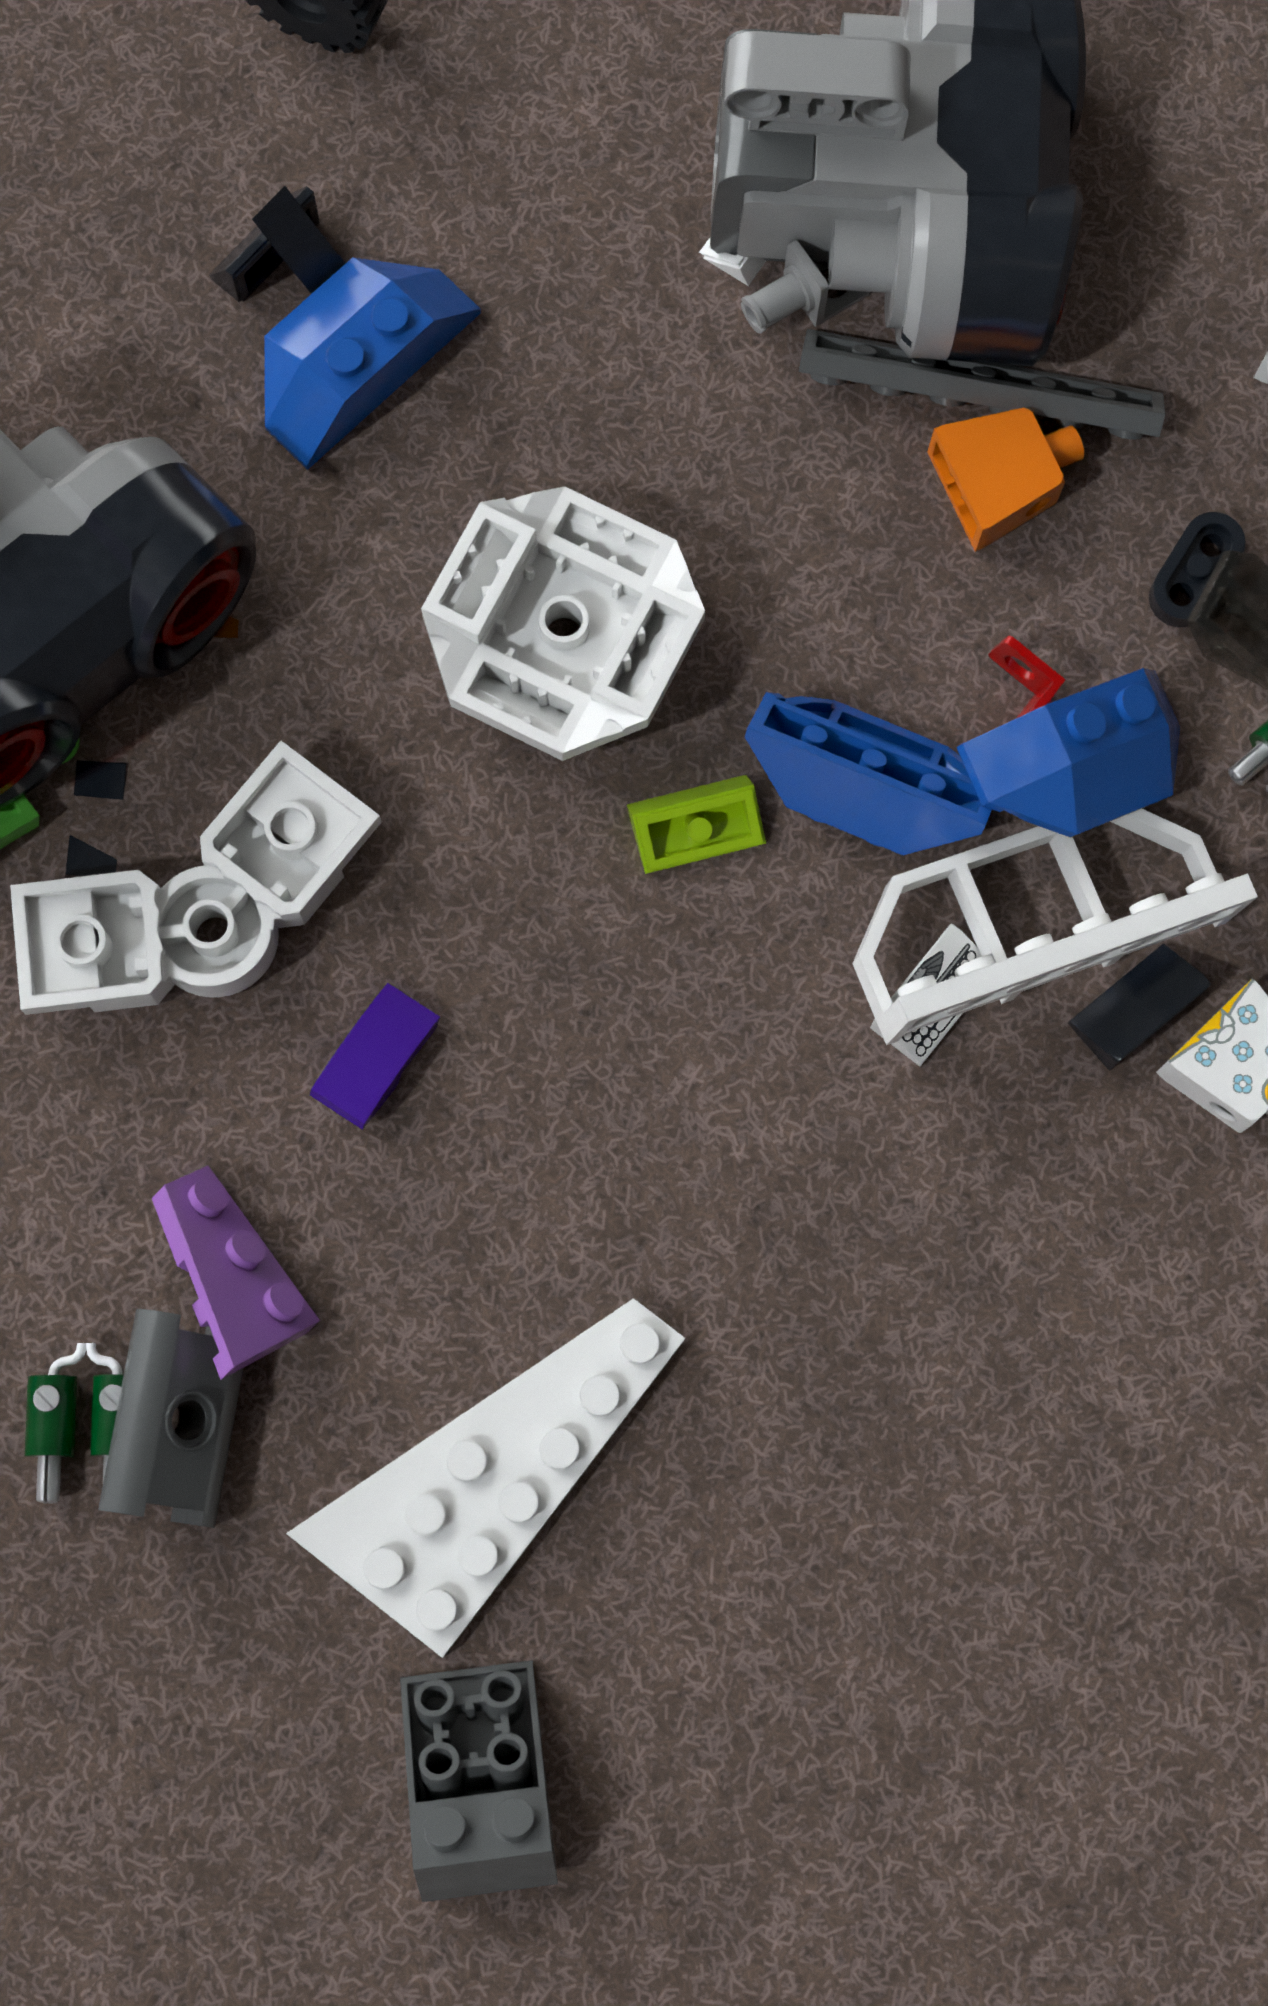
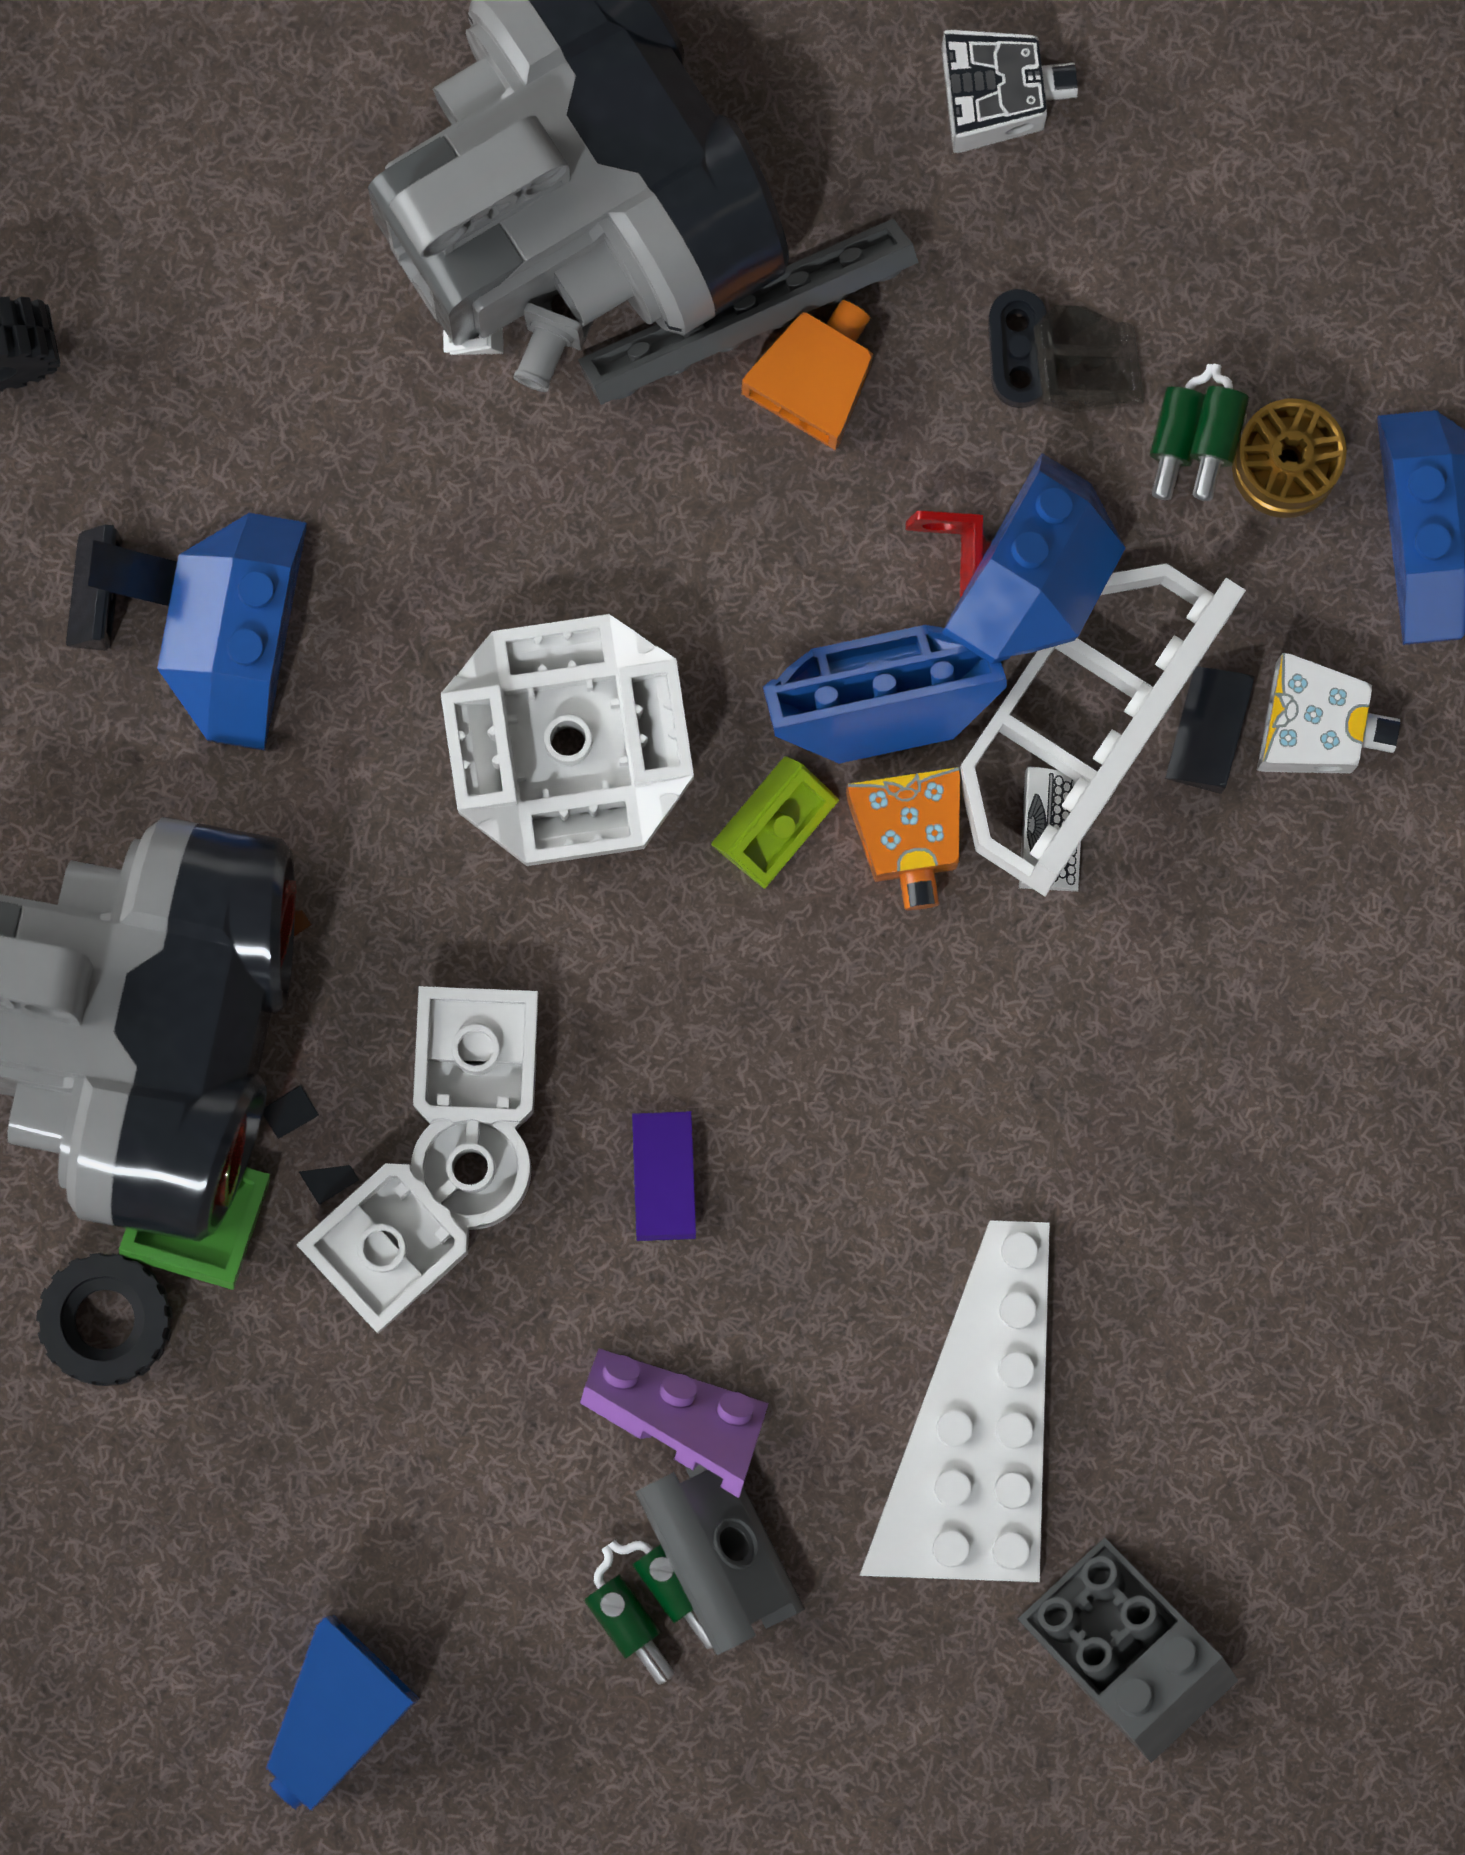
camera: 35 degrees left, 5 degrees up
none -> orange torso [846,767,960,911]

